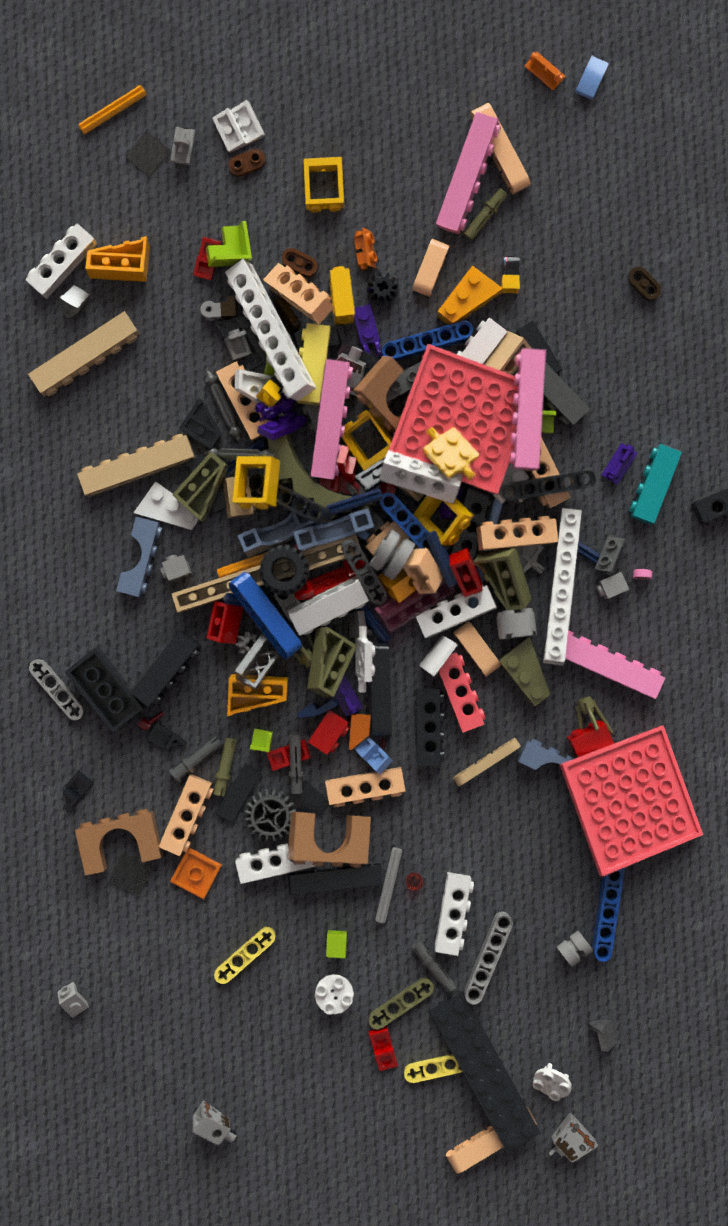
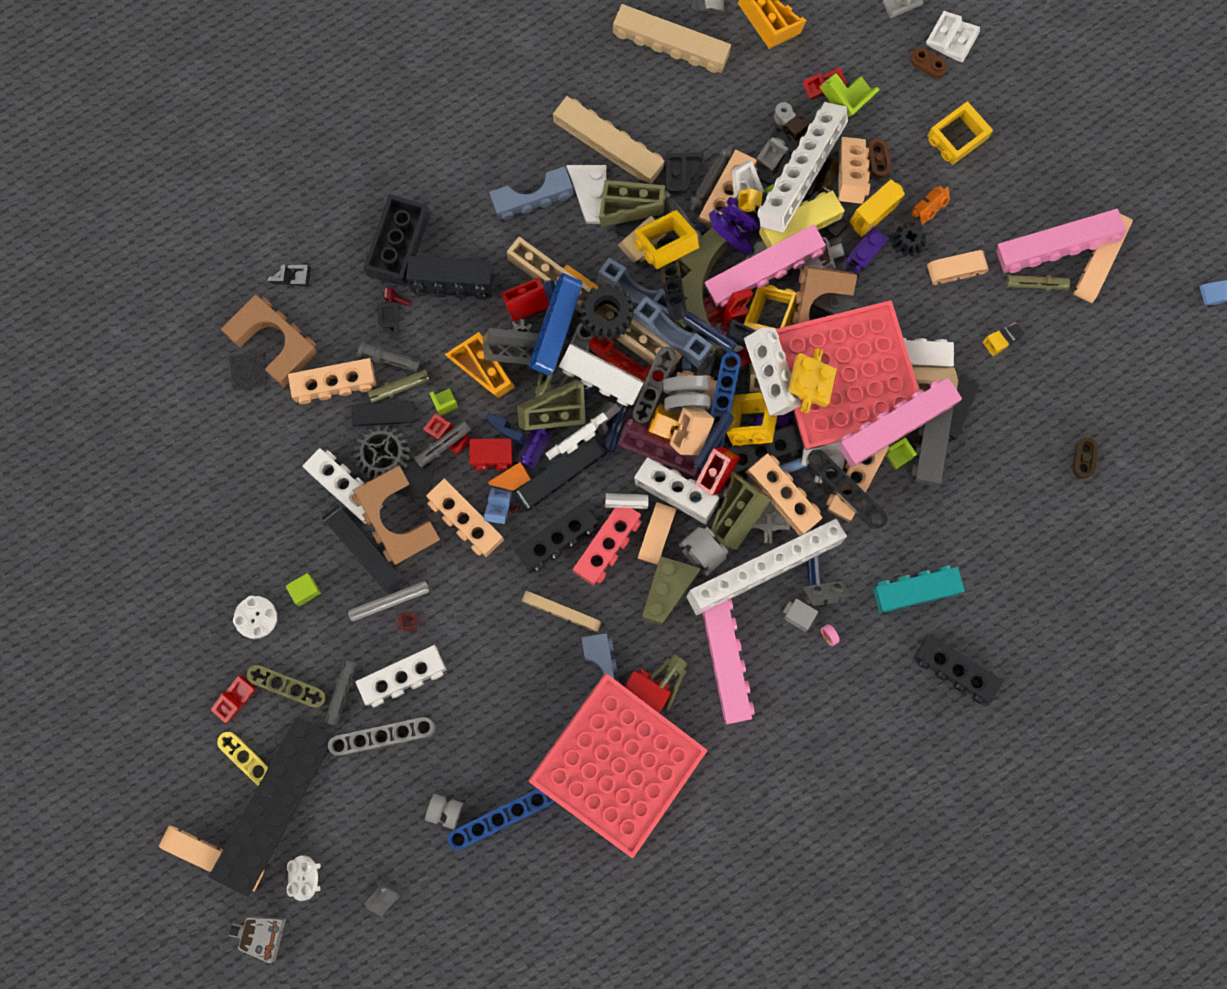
camera: 55 degrees right, 10 degrees down
light grey beam [29,659,85,720] -> none
light grey bracket [58,982,89,1018] -> none
light grey brick [161,554,192,581] -> none
orange tile [170,847,222,900] -> none
light grey torso [192,1101,237,1145] -> none
light yellow beam [214,927,276,984] -> none
blue beam [382,321,473,361] -> none
light orange wedge [436,266,503,325] -> none
orange hinge [525,52,566,91] -> none
dark purple hinge [601,443,637,485] -> none

